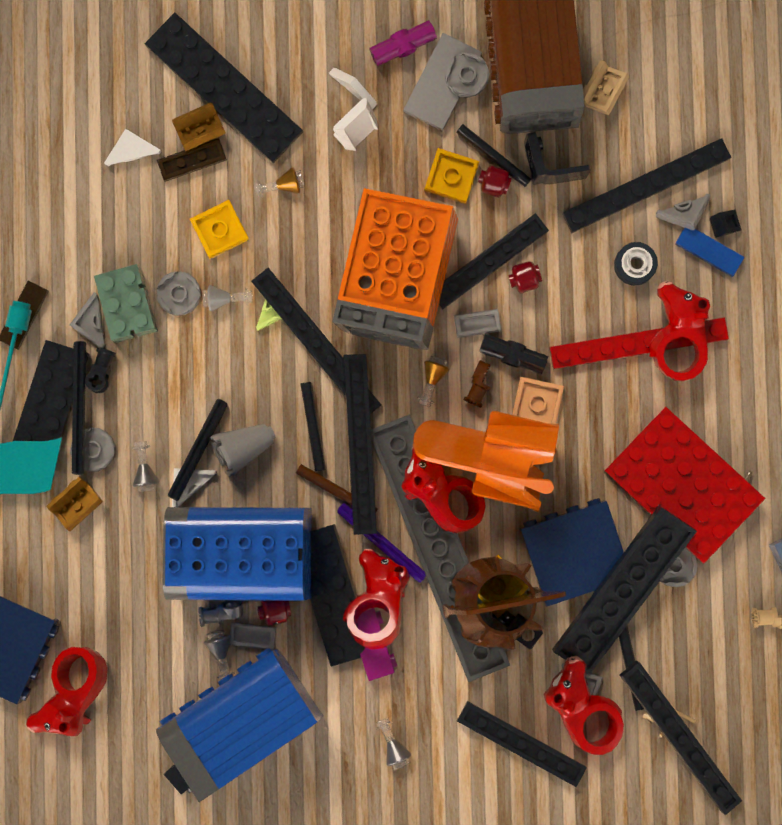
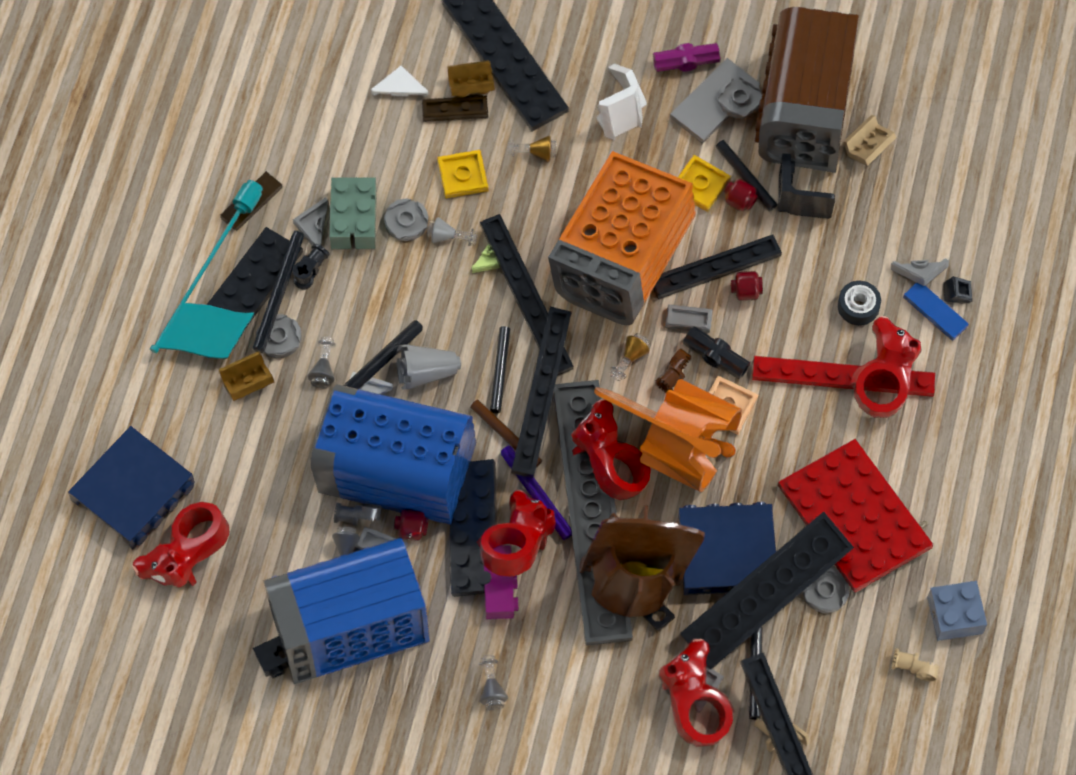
camera: 15 degrees right, 20 degrees down
black plate [457,701,587,787] -> none
black plate [562,138,732,234] -> none

